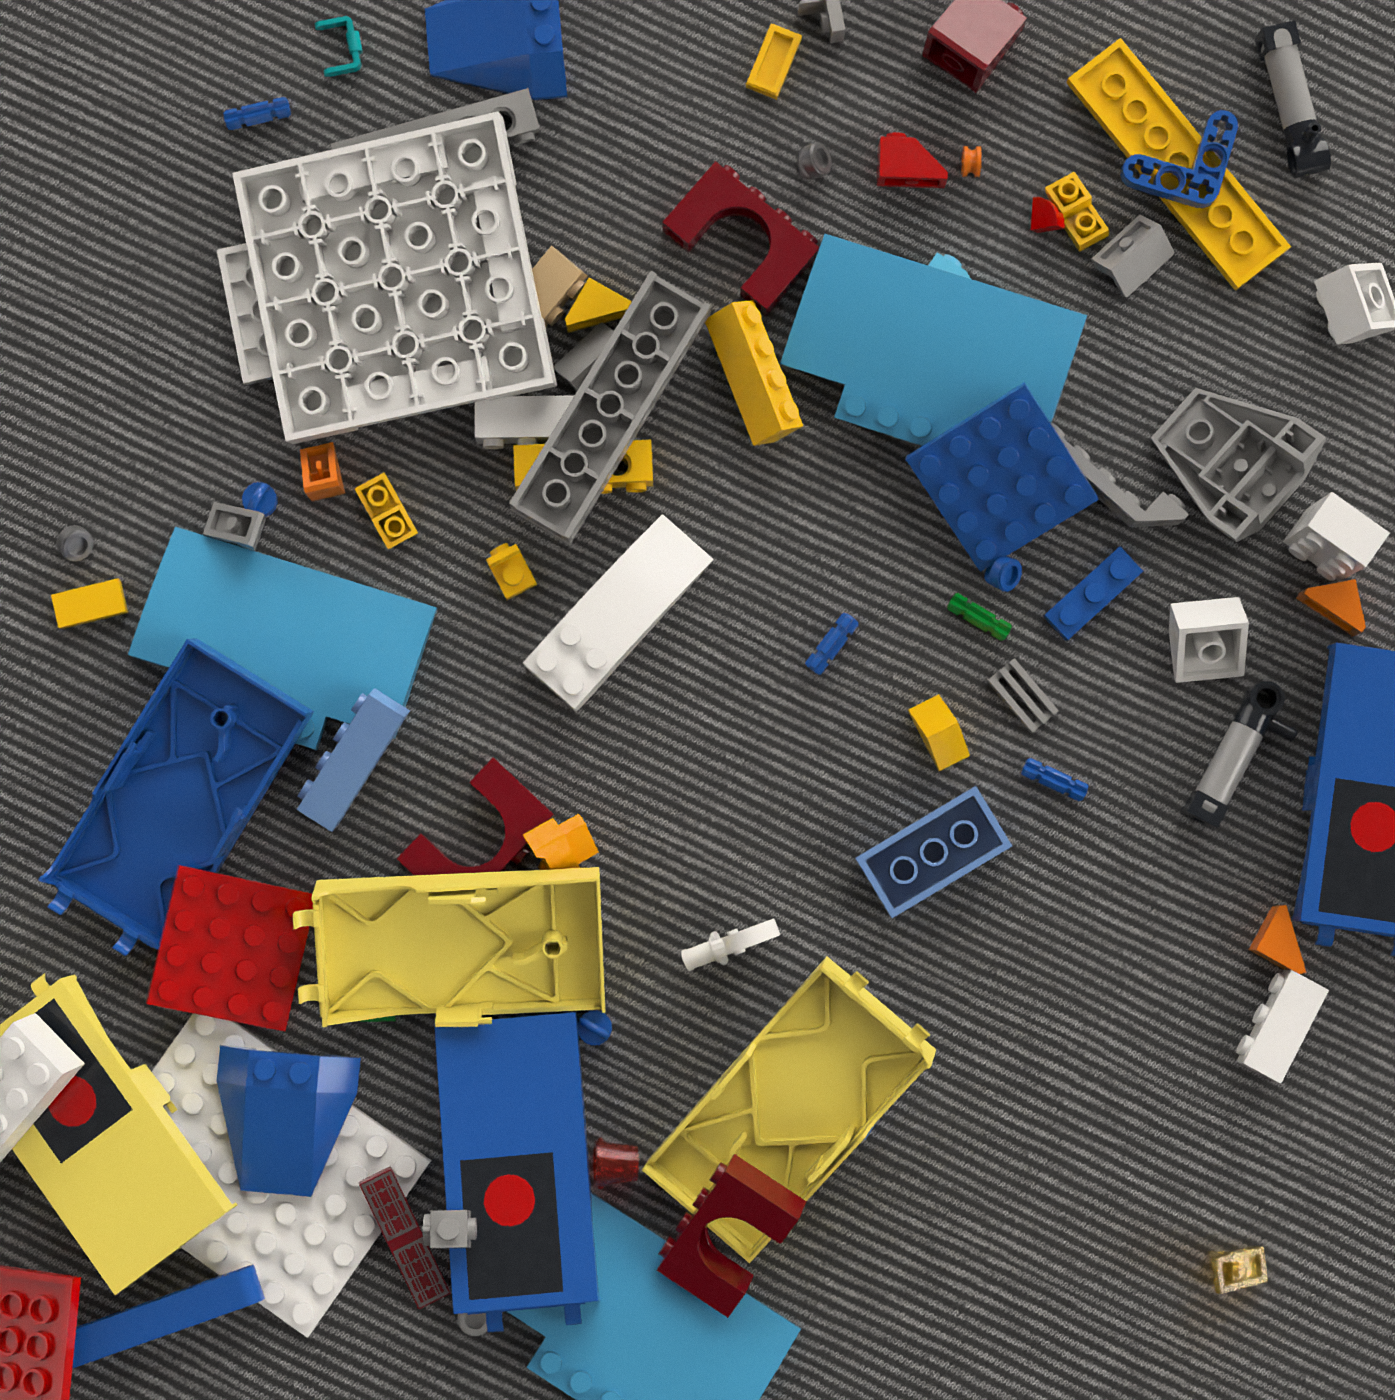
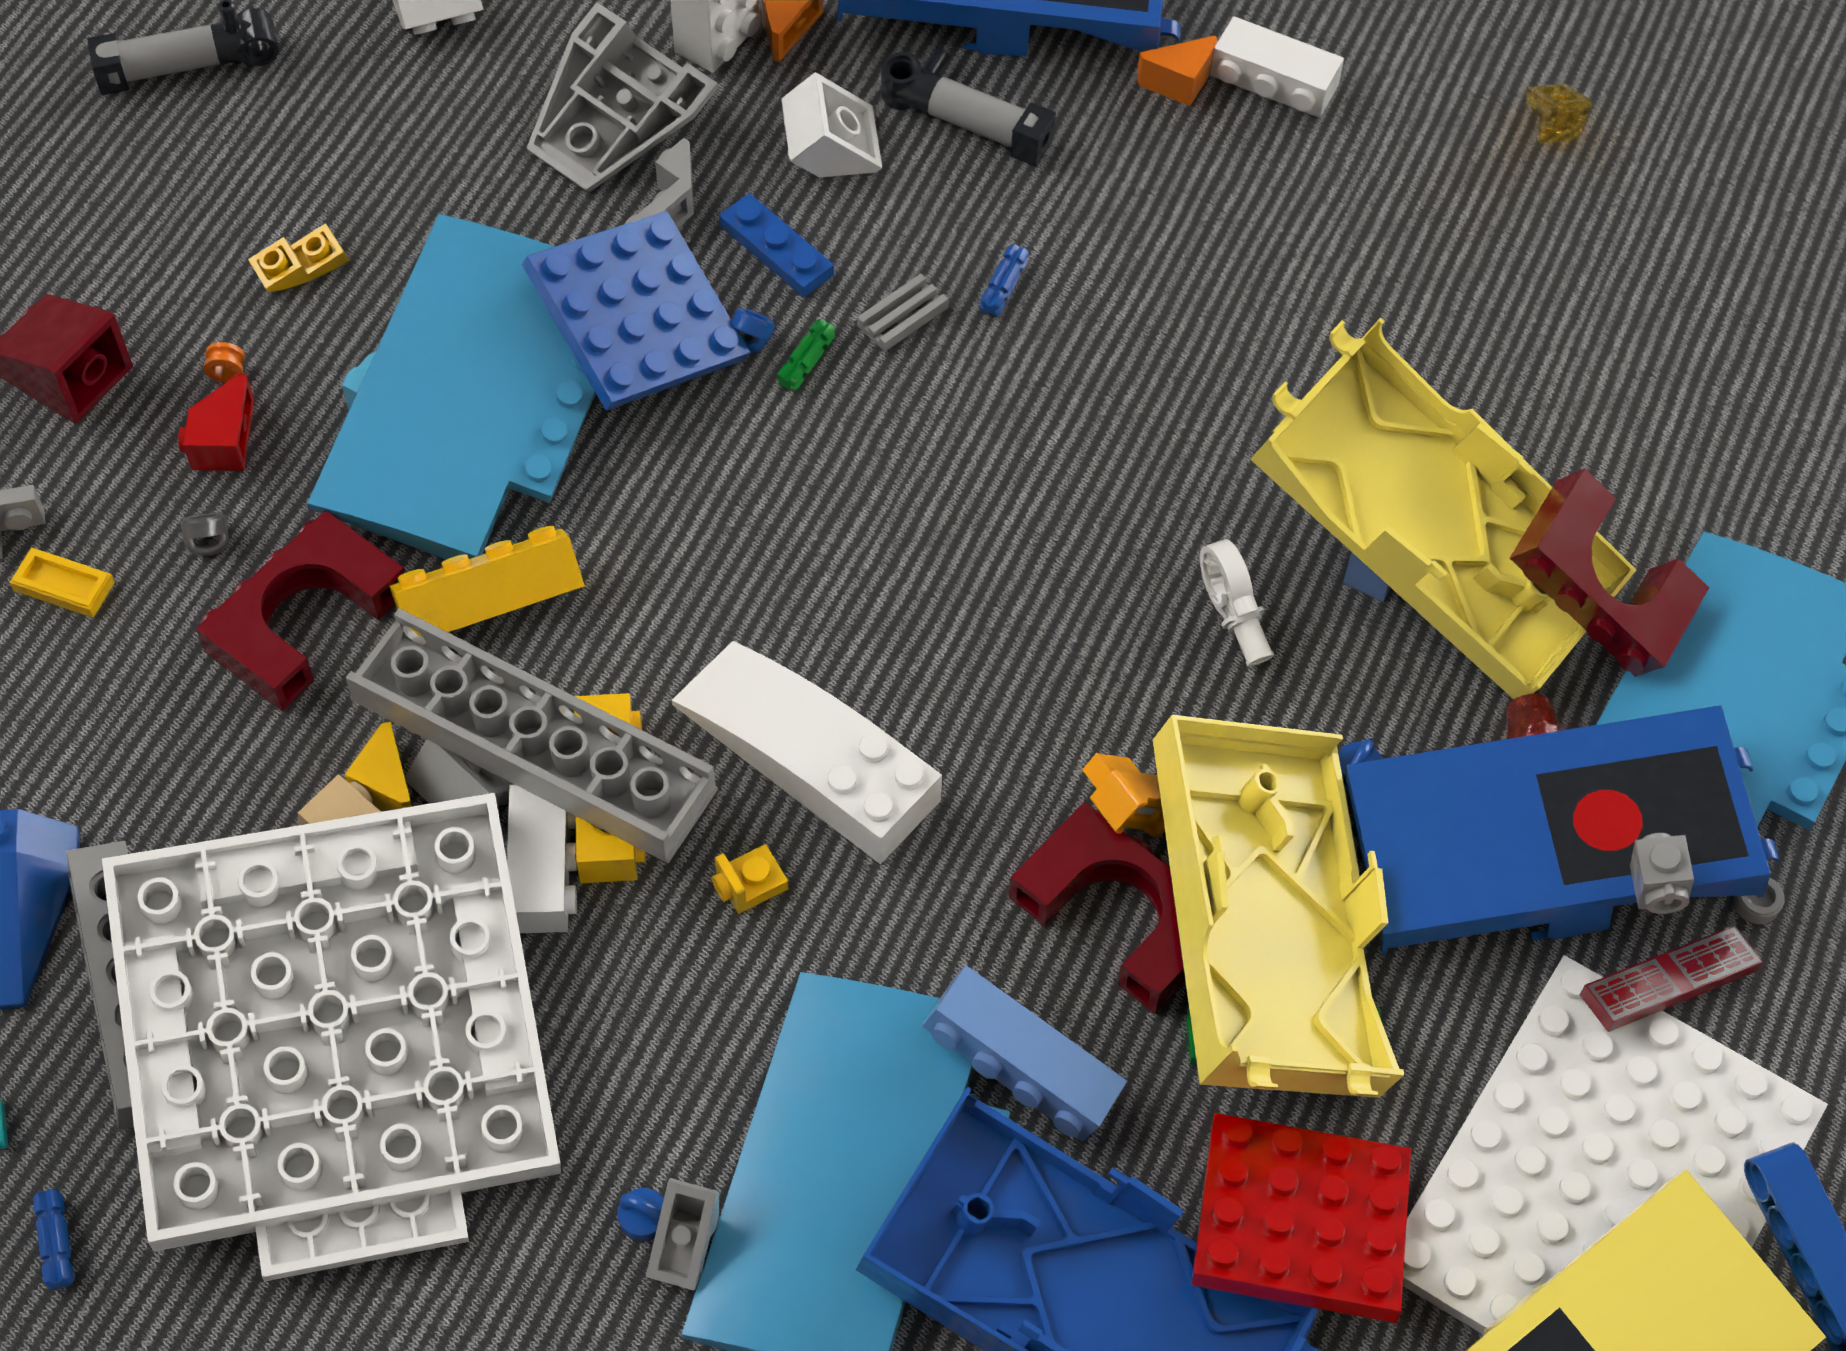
camera: 90 degrees left, 25 degrees down
blue wedge [217,1045,361,1197] -> none
orange slope [300,442,345,501] -> none
yellow slope [354,472,418,549] -> none
blue axle [805,613,859,675] -> none
medium blue brick [855,786,1012,918] -> none
yellow slope [908,694,970,771] -> none
red tile [1030,197,1065,233] -> none
yellow plate [1066,38,1291,291] -> none
light grey panel [1091,214,1174,297] -> none
blue beam [1120,110,1238,208] -> none

